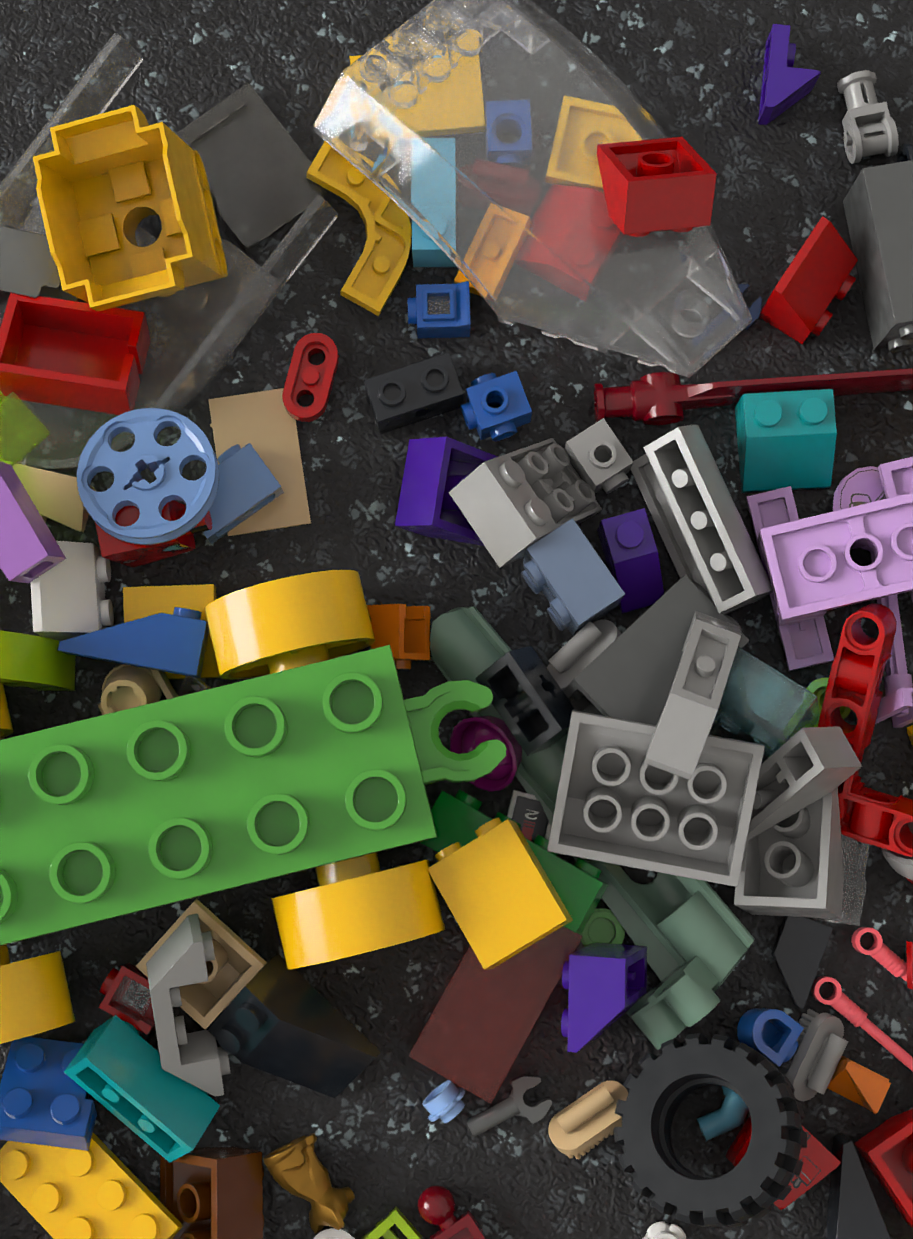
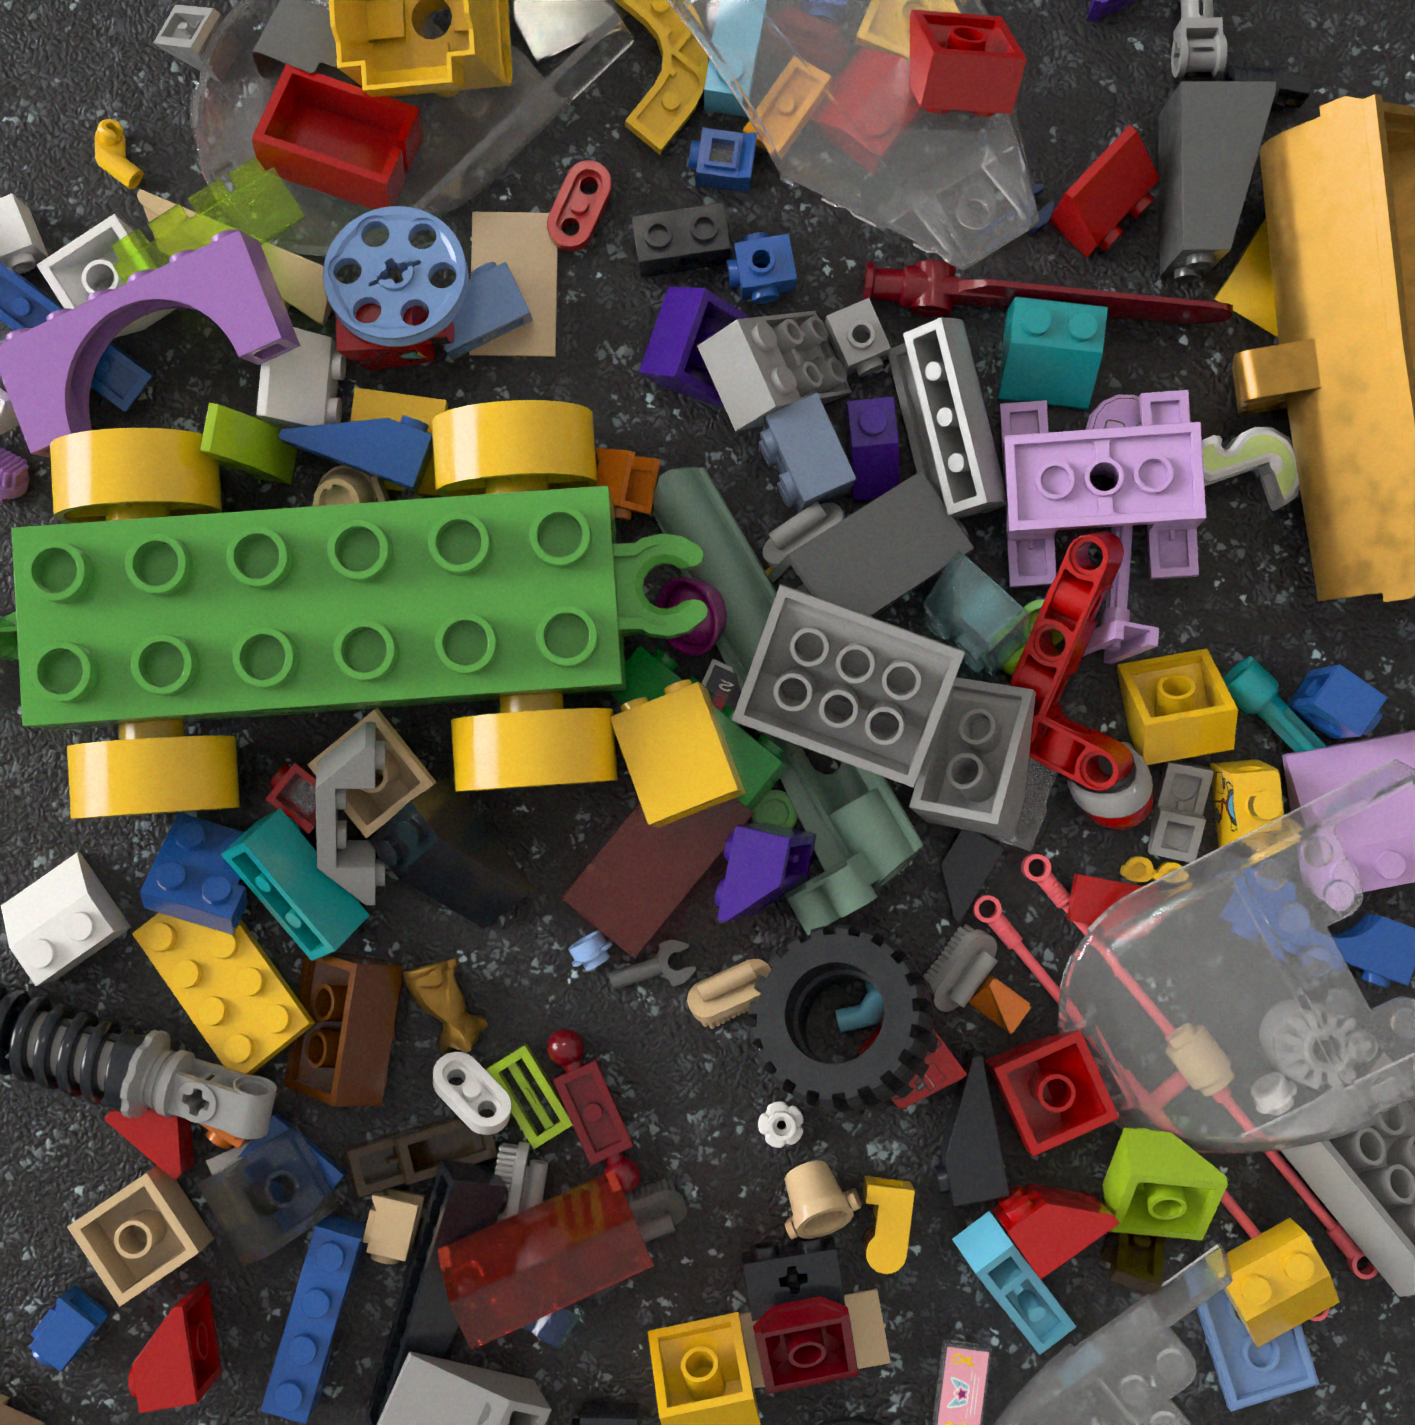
camera: 10 degrees right, 5 degrees up
black brick [475,646,576,756] -> none
light grey slope [644,611,741,780] -> none
blue plate [737,1008,804,1067] -> none
light grey slope [746,727,862,842] -> none

